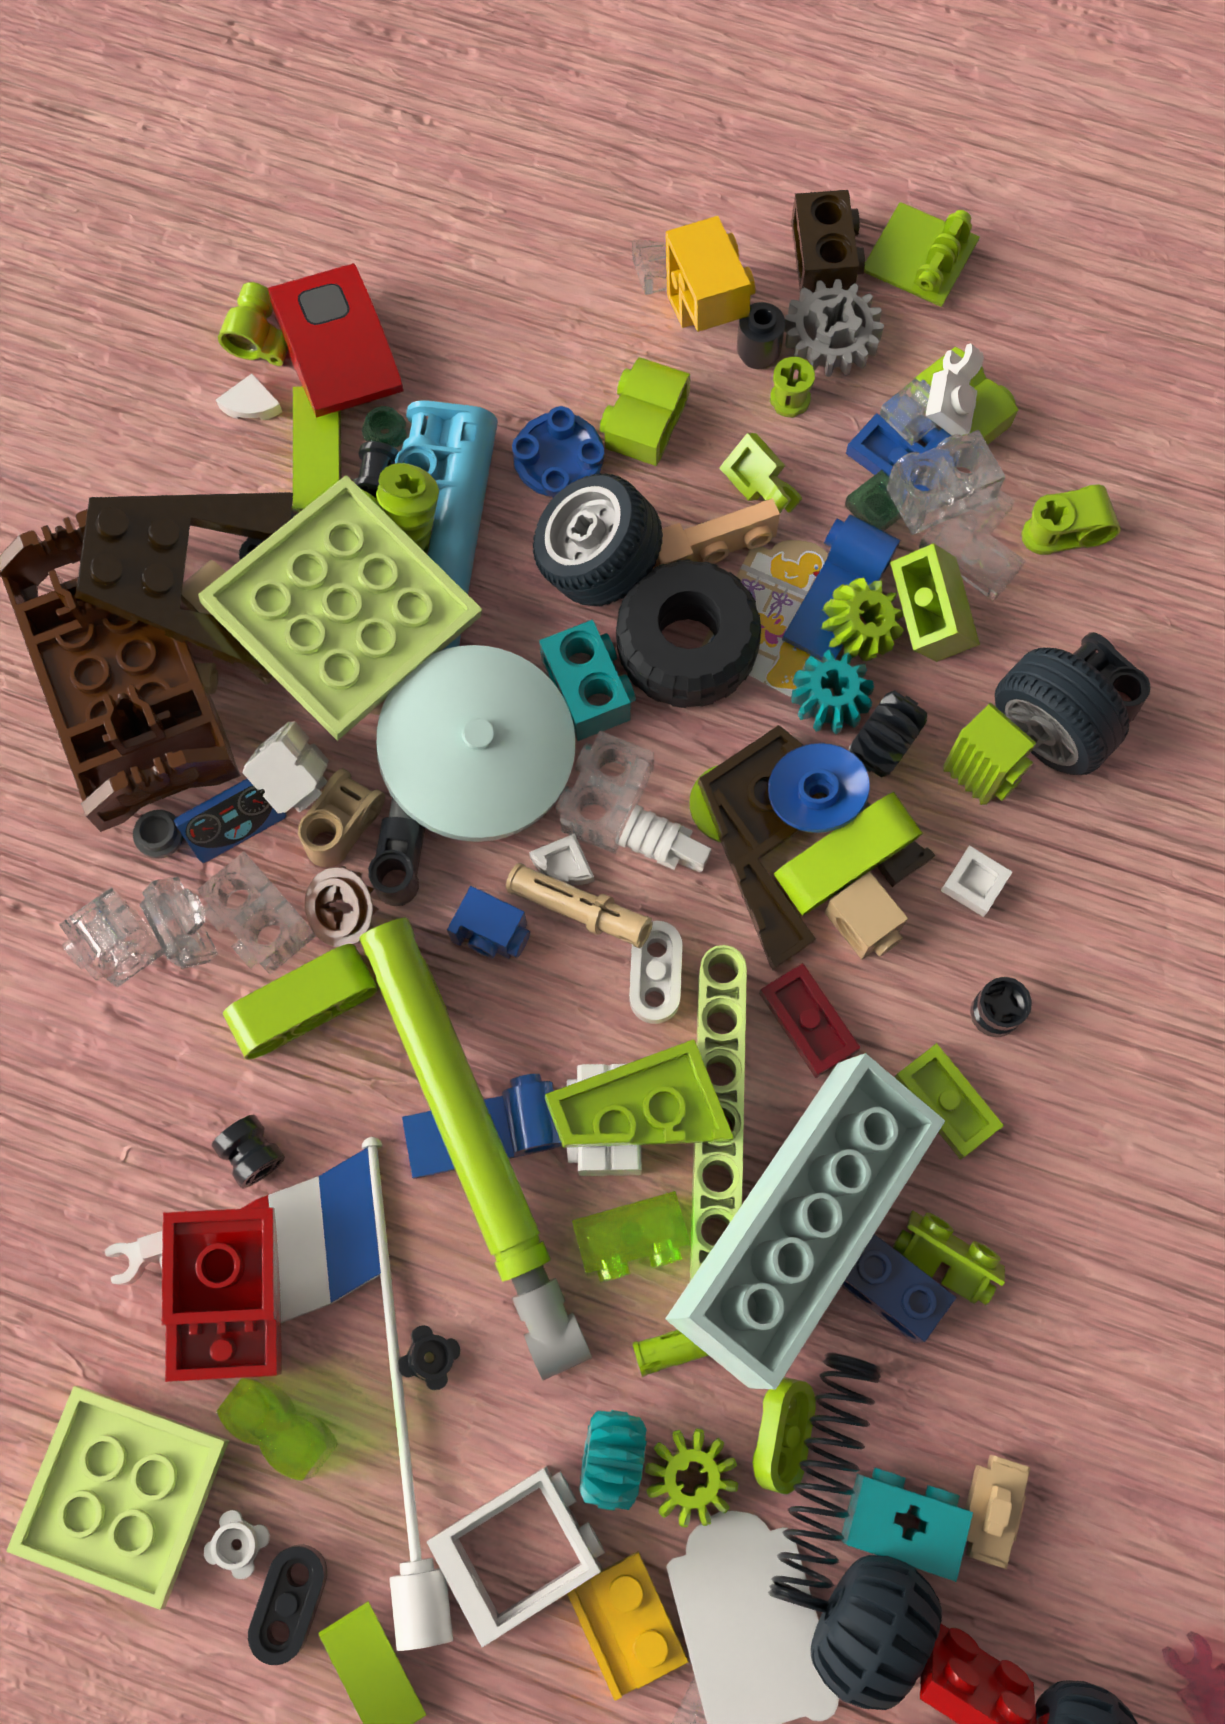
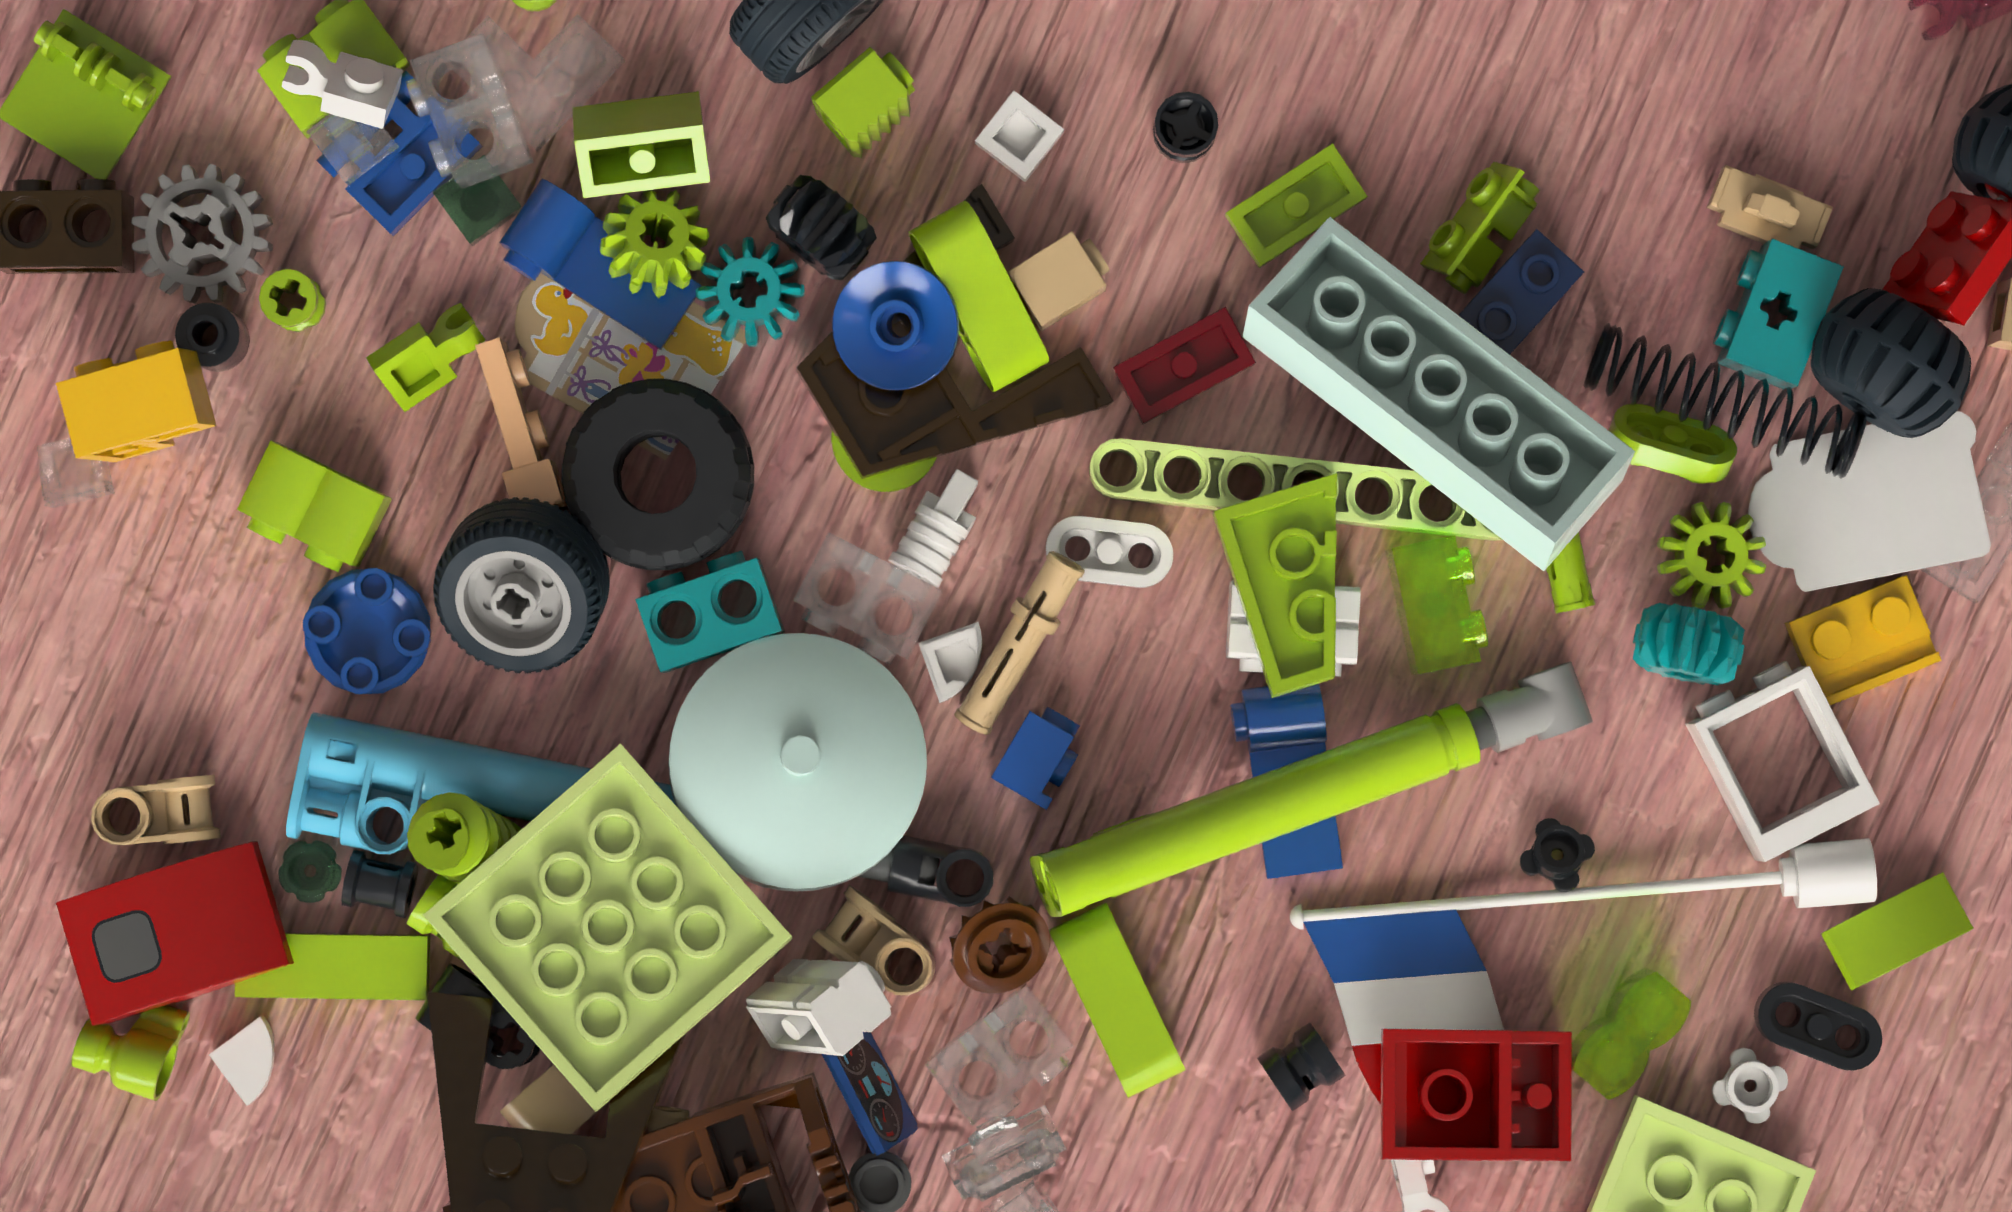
camera: 85 degrees left, 15 degrees up
none -> tan piece [91,775,221,845]

